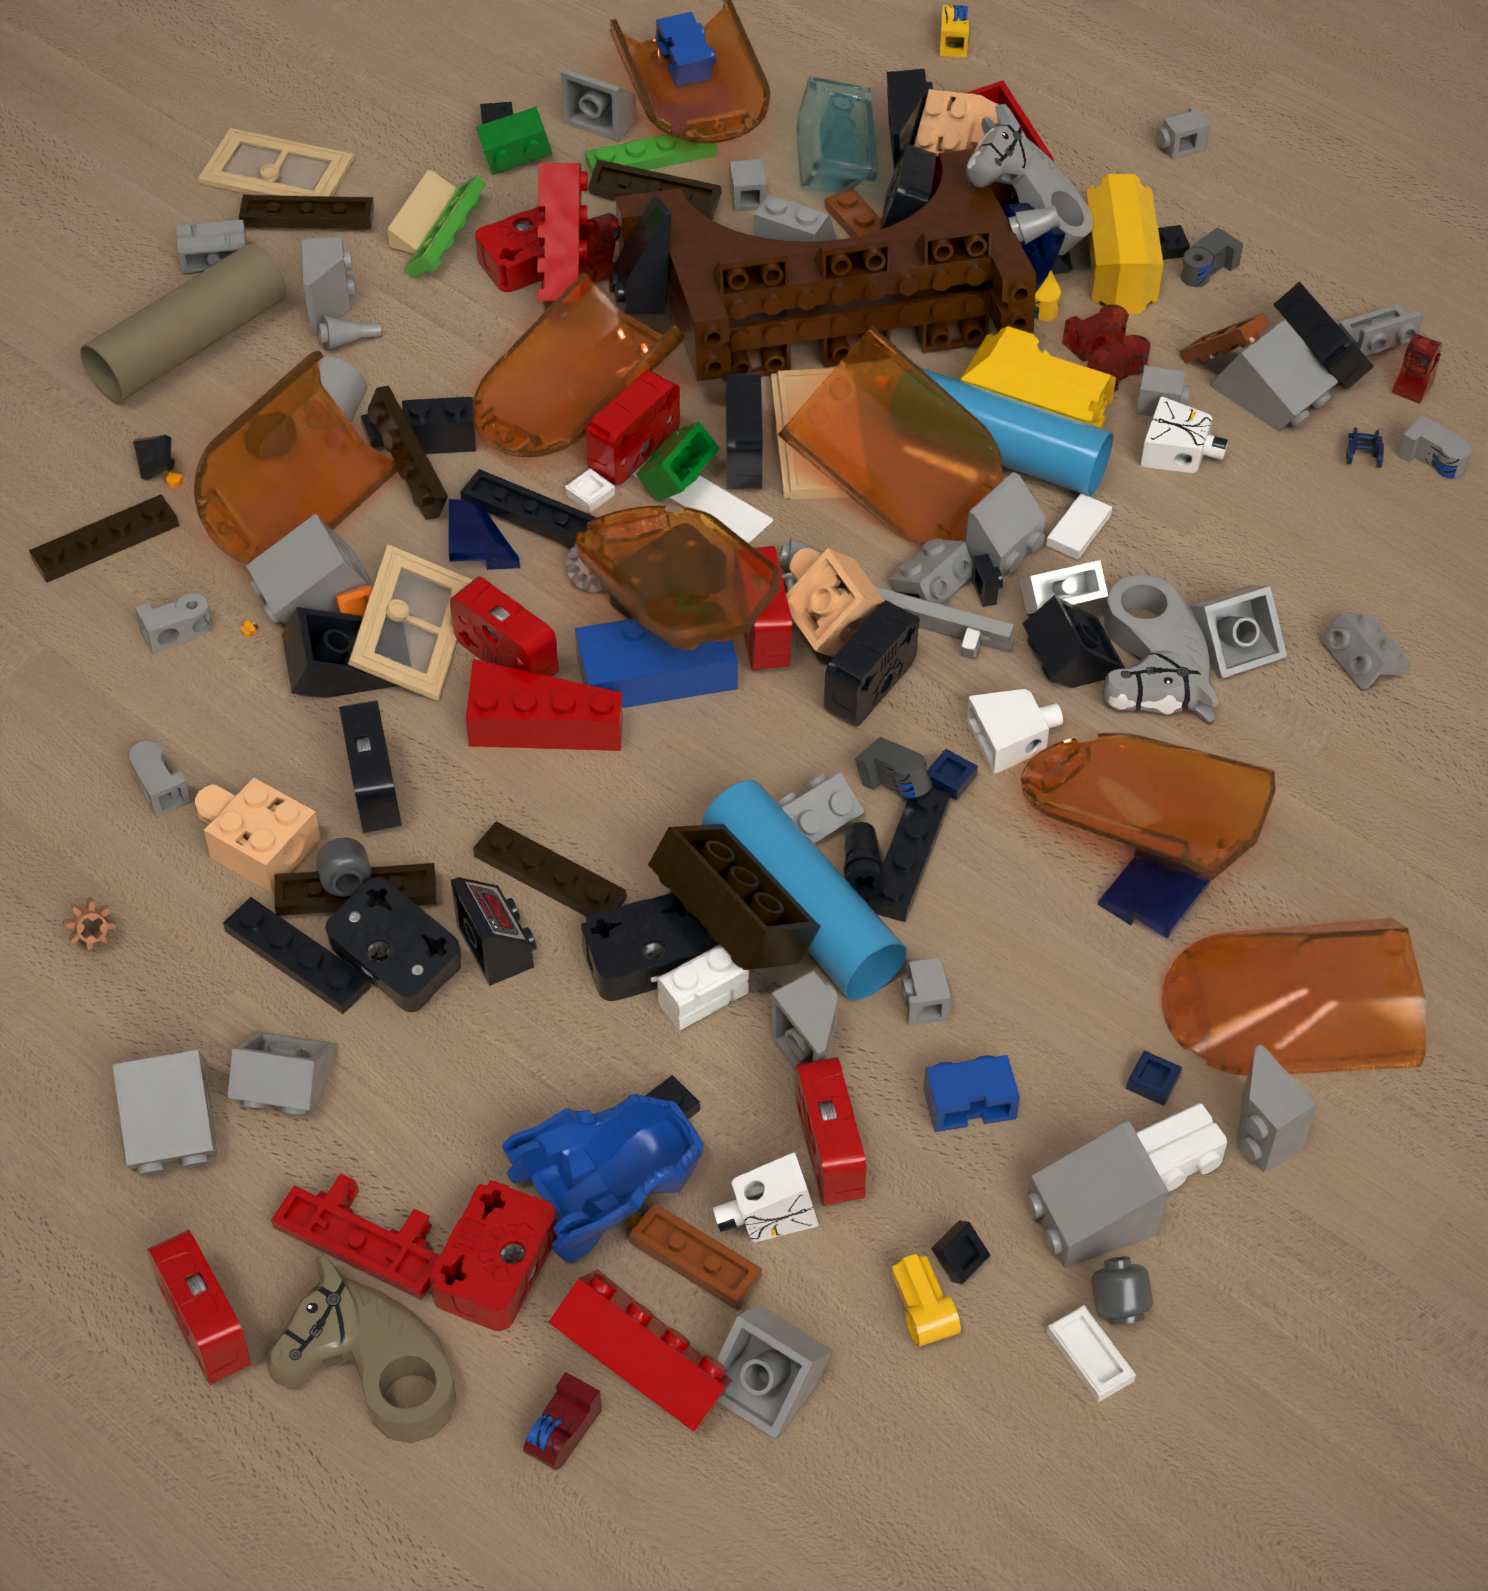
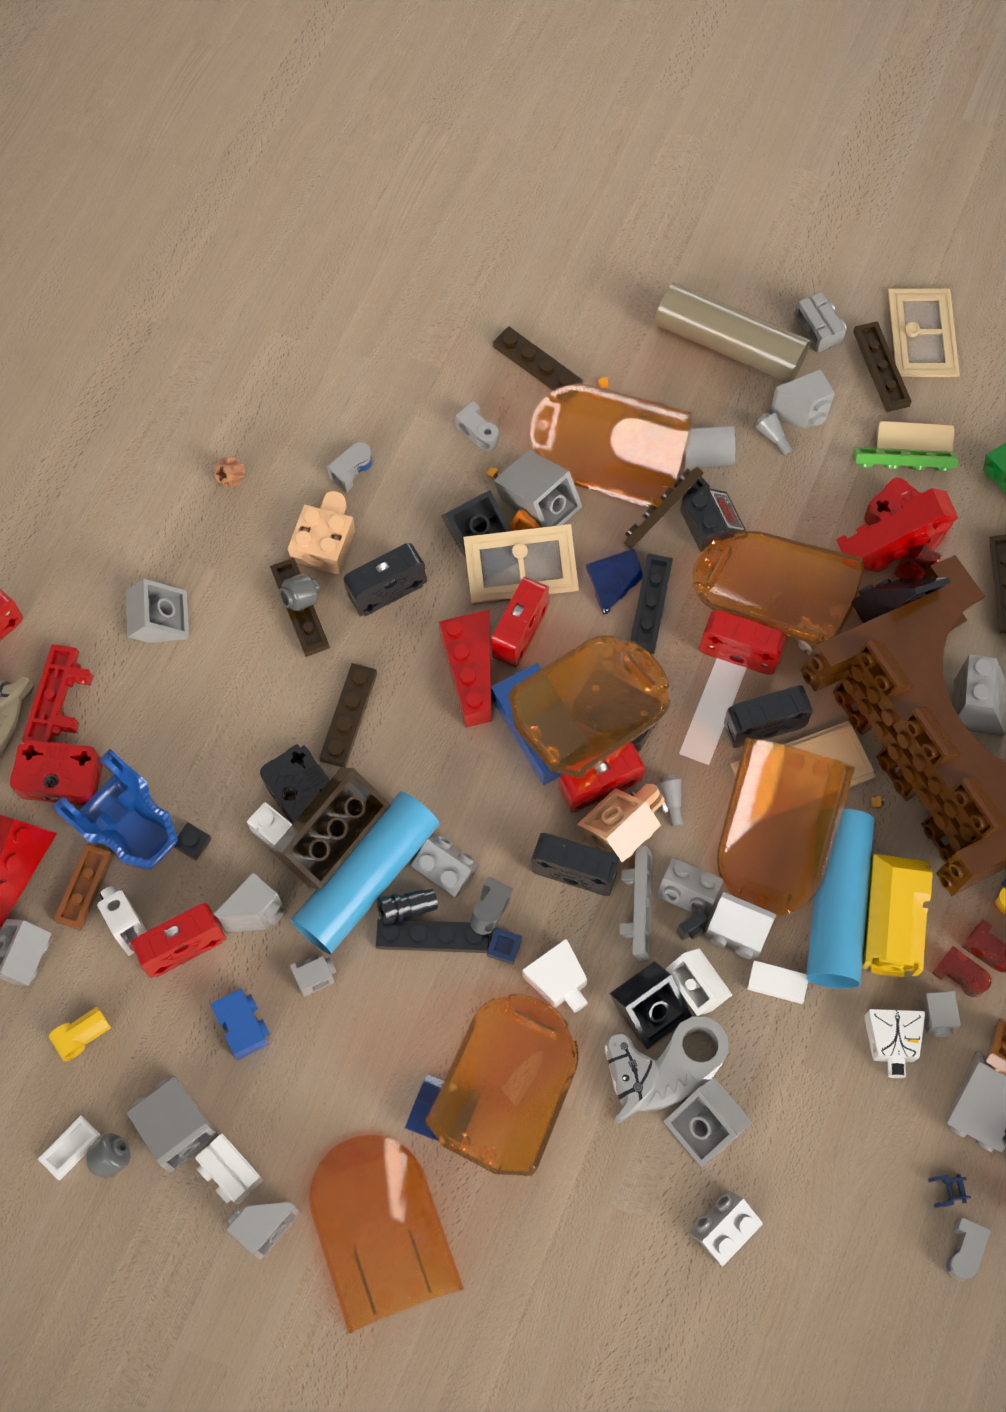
camera: 75 degrees right, 15 degrees up
light grey slope [112,1049,217,1175] -> none
black piece [133,435,175,481] -> none
black plate [223,897,371,1014] -> none
black axle [326,877,461,1012] -> none
black slope [451,877,537,986] -> none
white tile [565,469,615,513] -> none
green brick [636,421,720,501] -> none
black plate [931,1220,991,1284] -> none
dark blue tile [1126,1050,1182,1106] -> none

